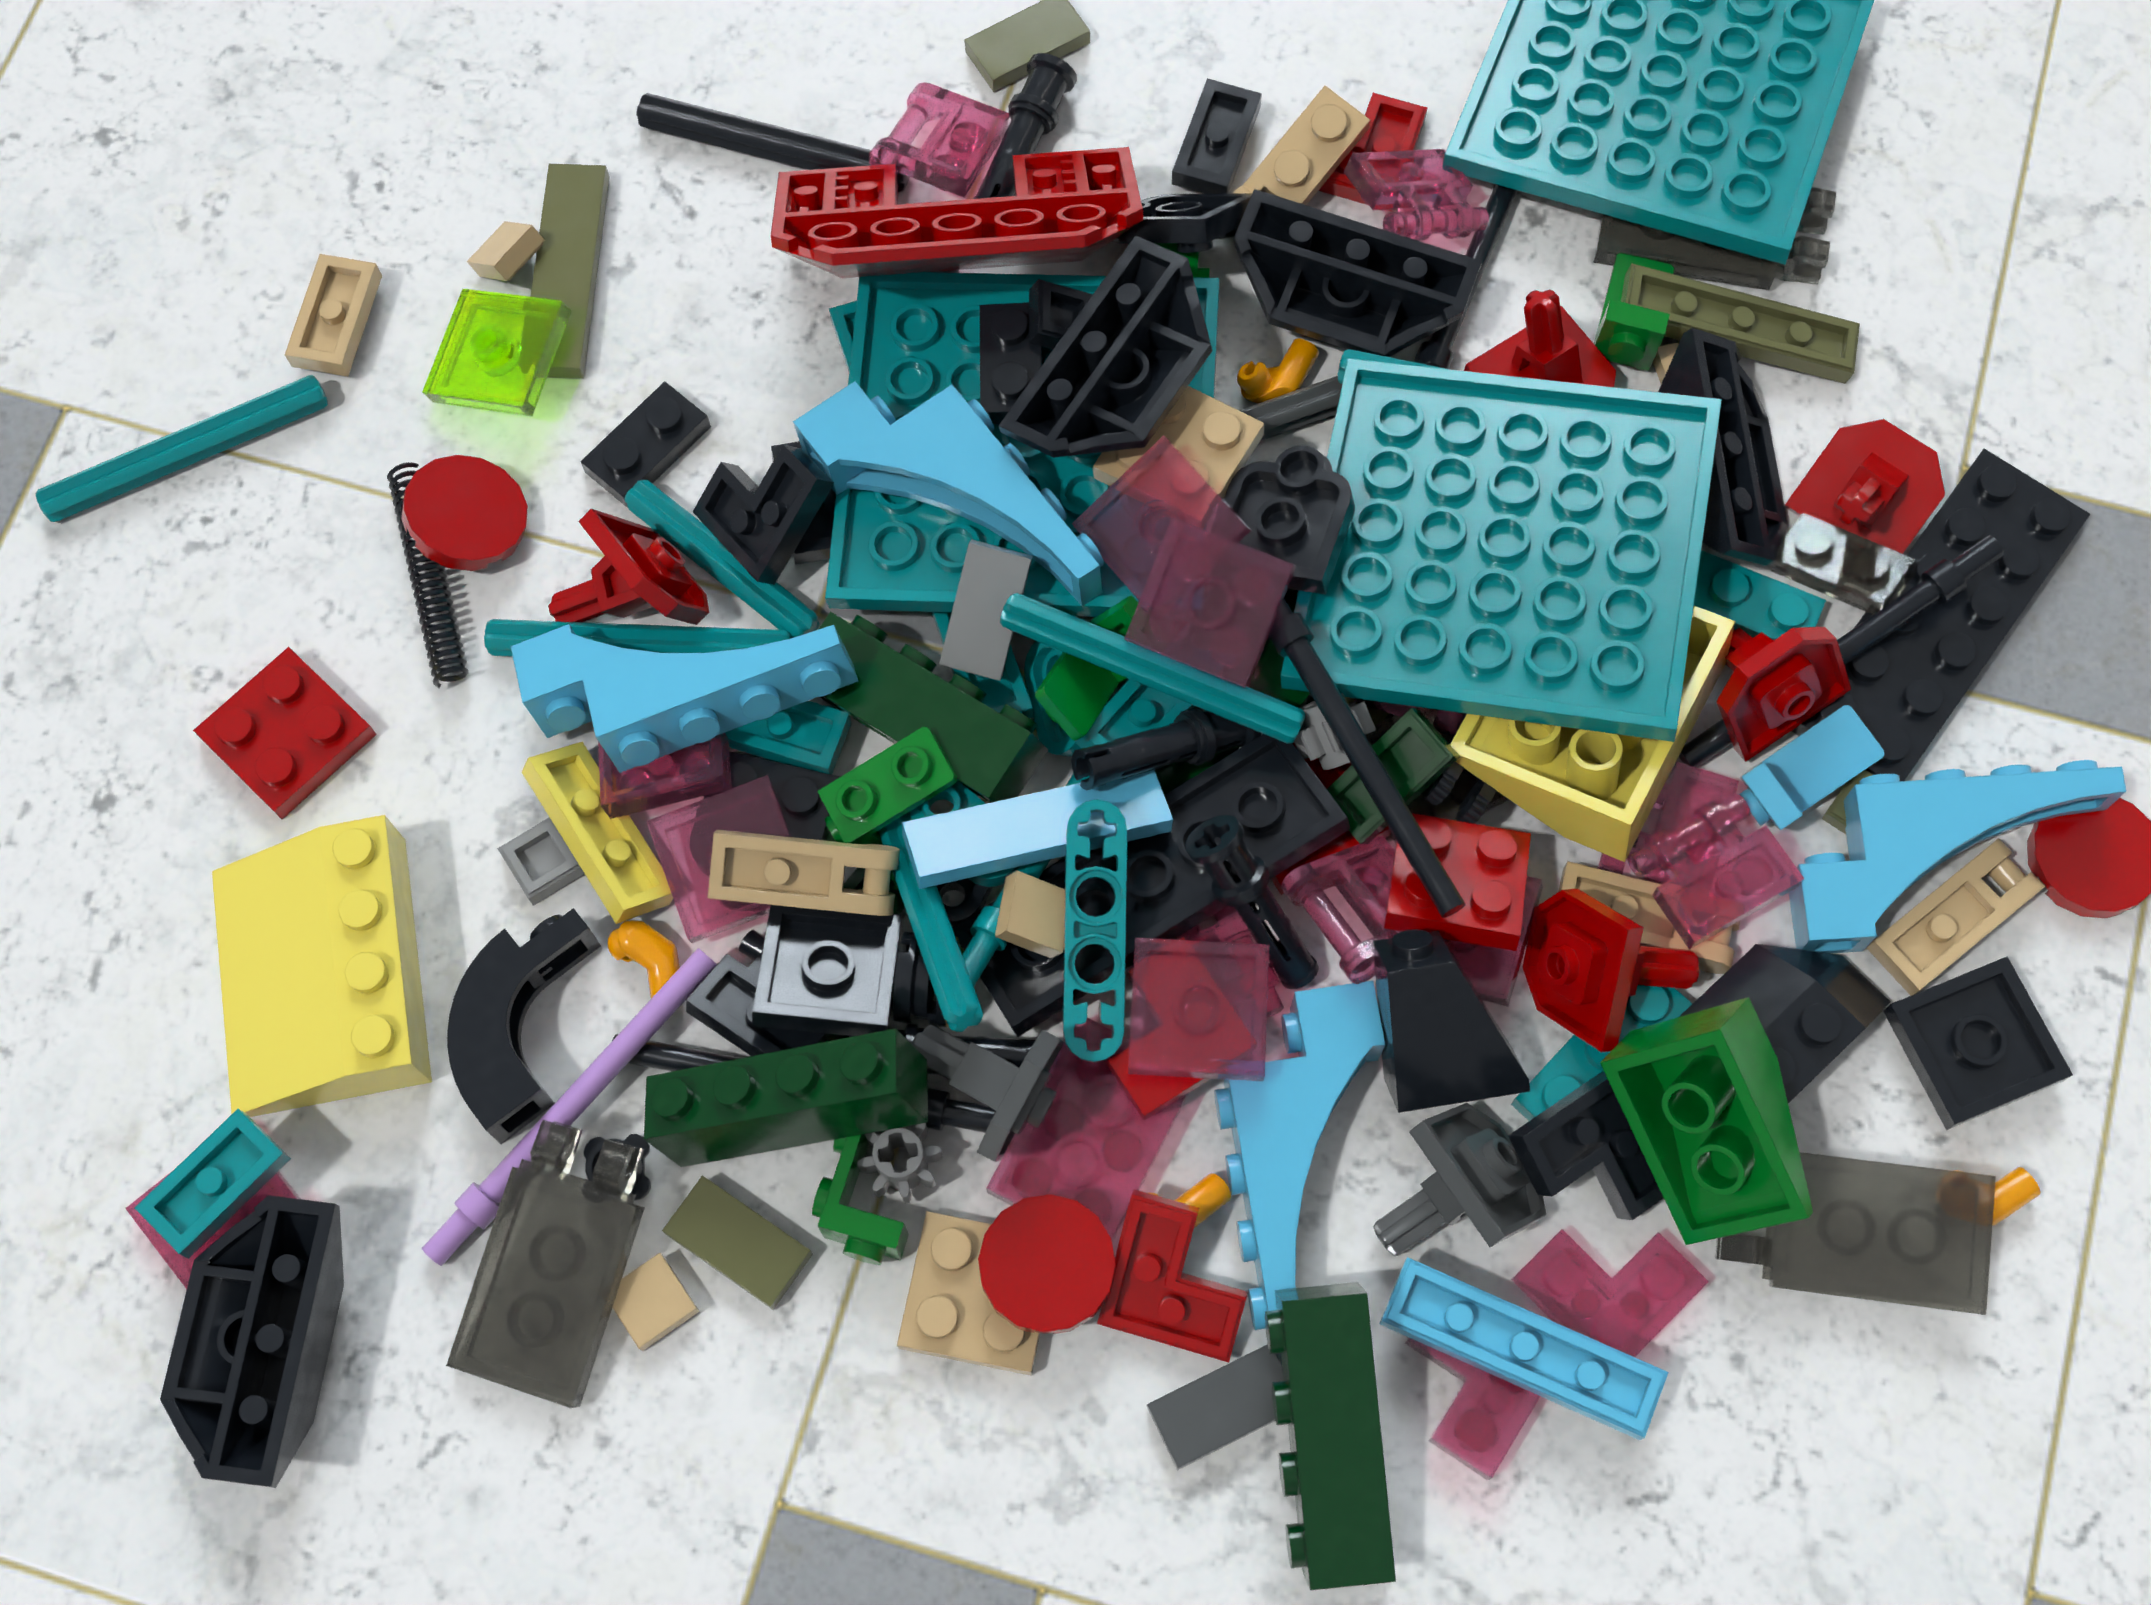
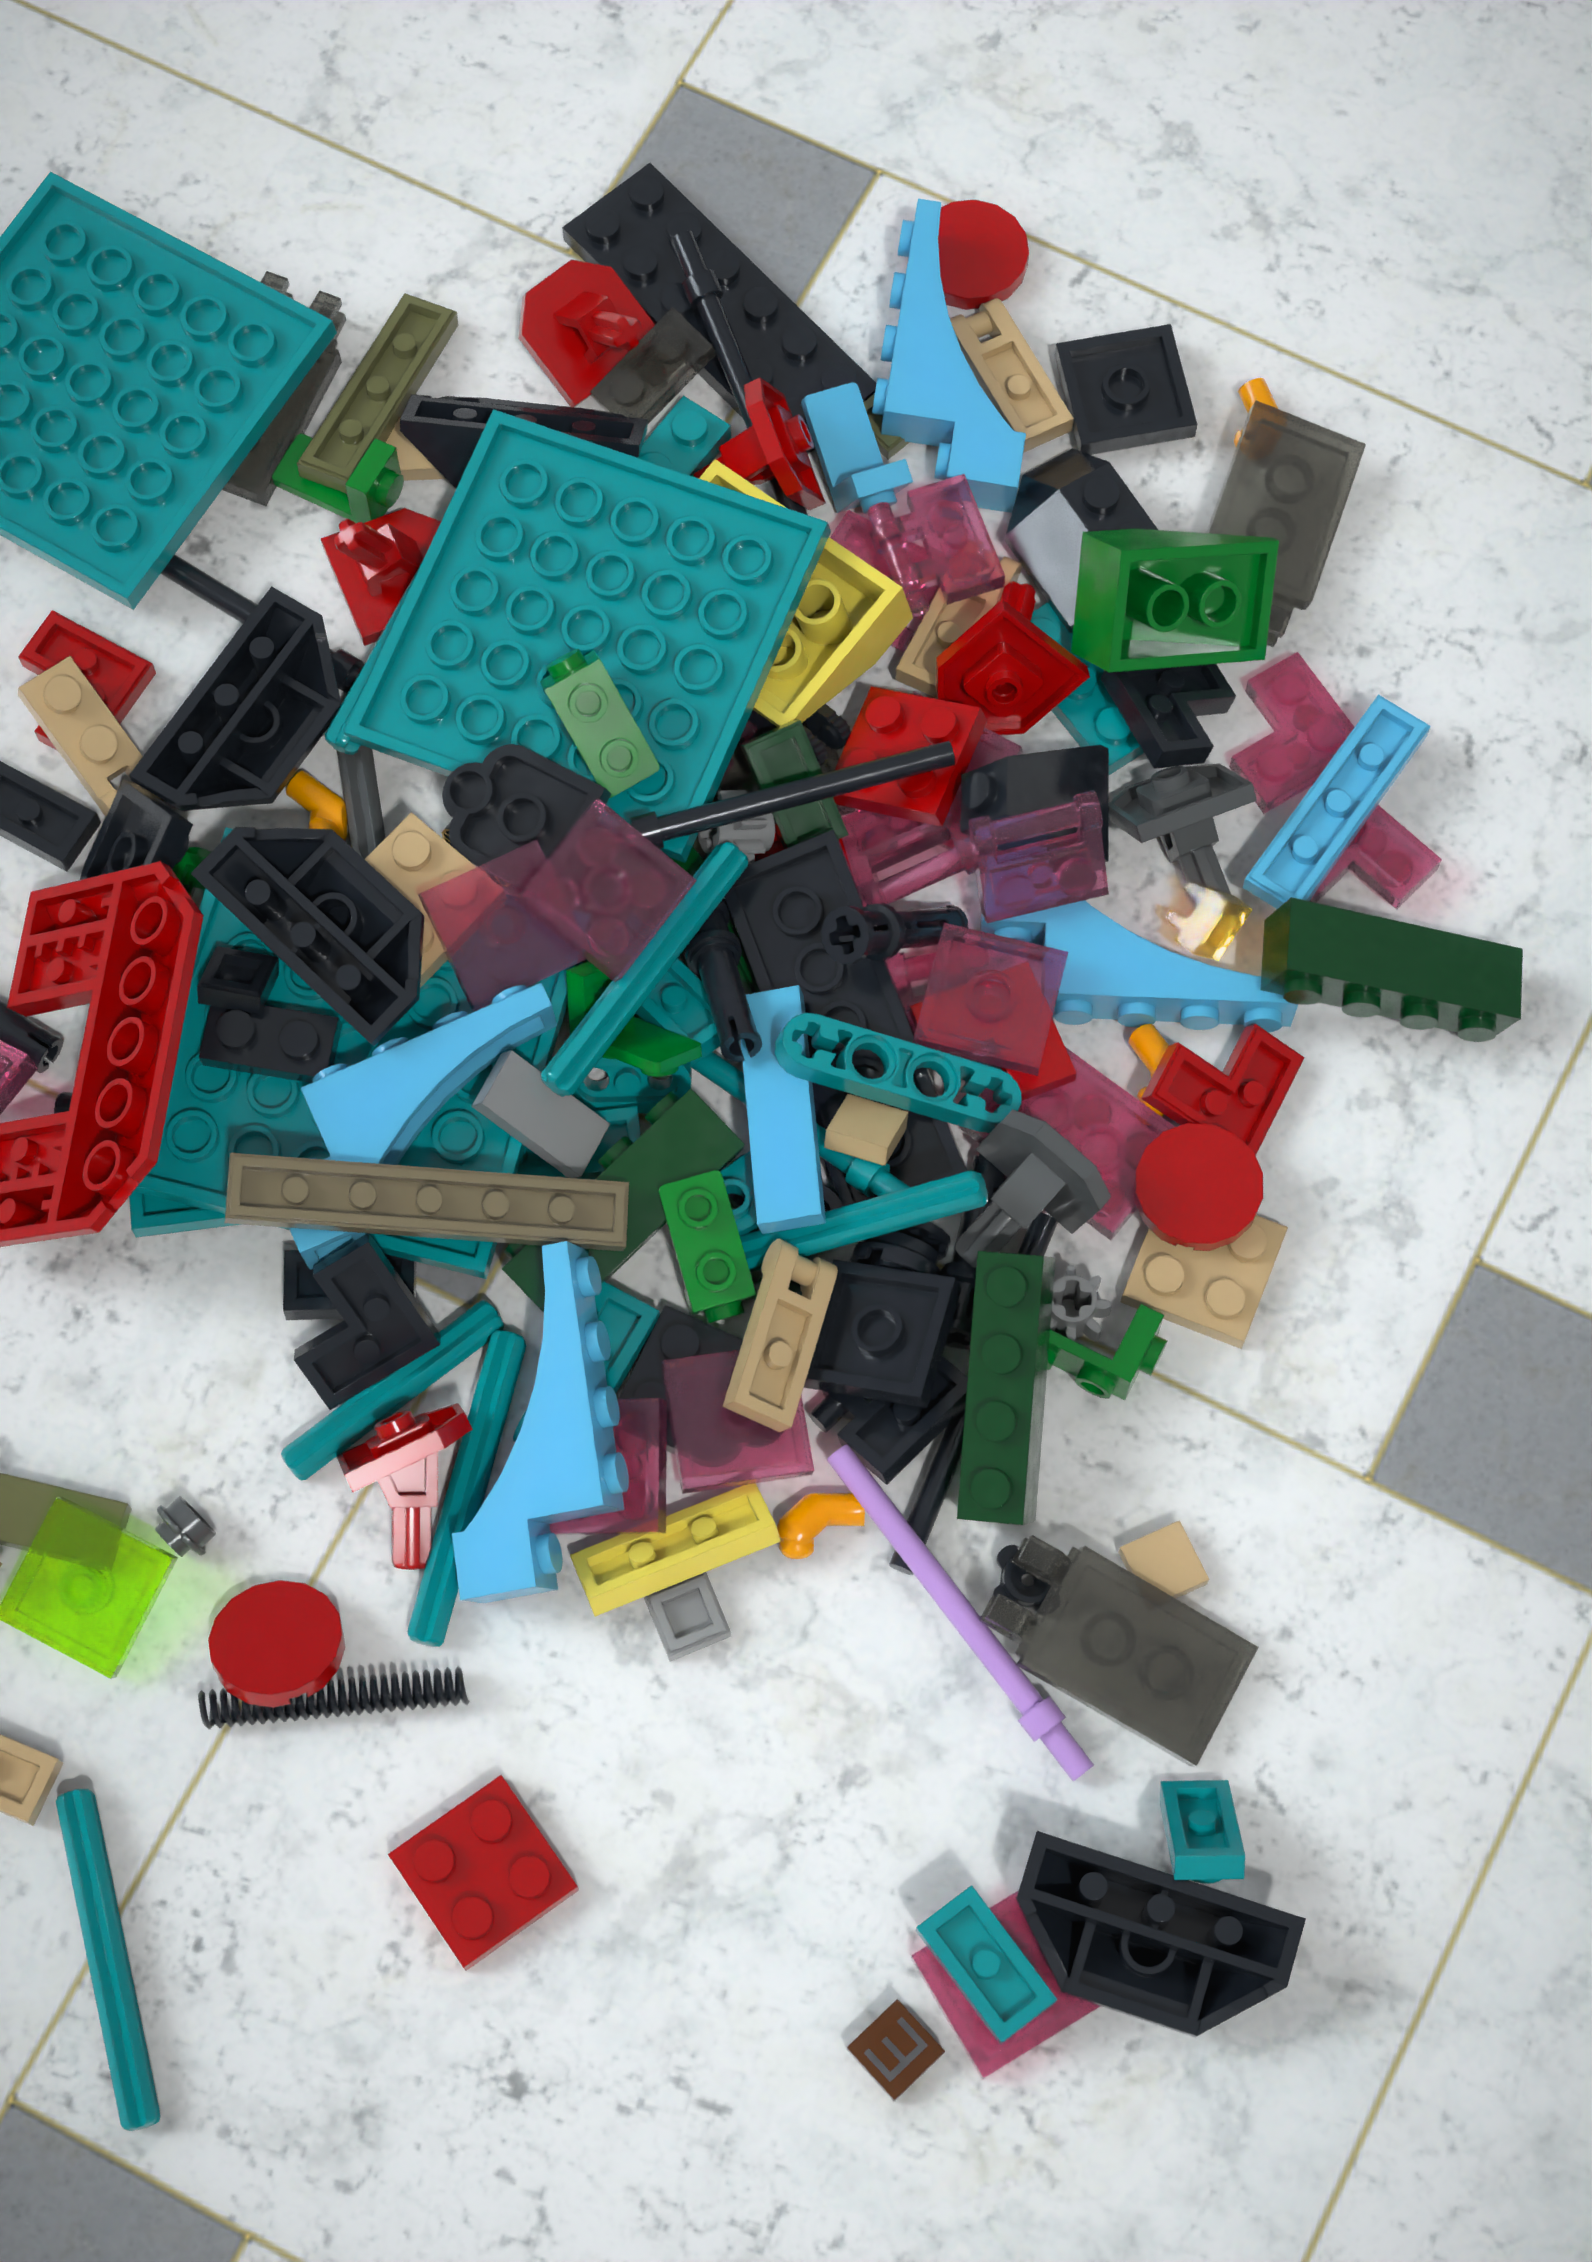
camera: 80 degrees left, 0 degrees up
light yellow slope [212,815,432,1117] -> none
black arch [447,908,601,1144] -> none
black plate [580,381,711,508] -> none
olive tile [662,1175,813,1310] -> none
dark grey tile [1147,1344,1284,1470] -> none
clear pink plate [1344,149,1489,241] -> none
none -> dark grey plate [155,1496,216,1557]
none -> dark tan tile [225,1153,629,1251]
none -> green bracket [540,649,660,798]
none -> reddish brown tile [846,1999,945,2102]
none -> clear pink plate [969,790,1109,923]
none -> teal plate [1160,1780,1245,1884]
none -> clear yellow tile [1166,883,1253,961]

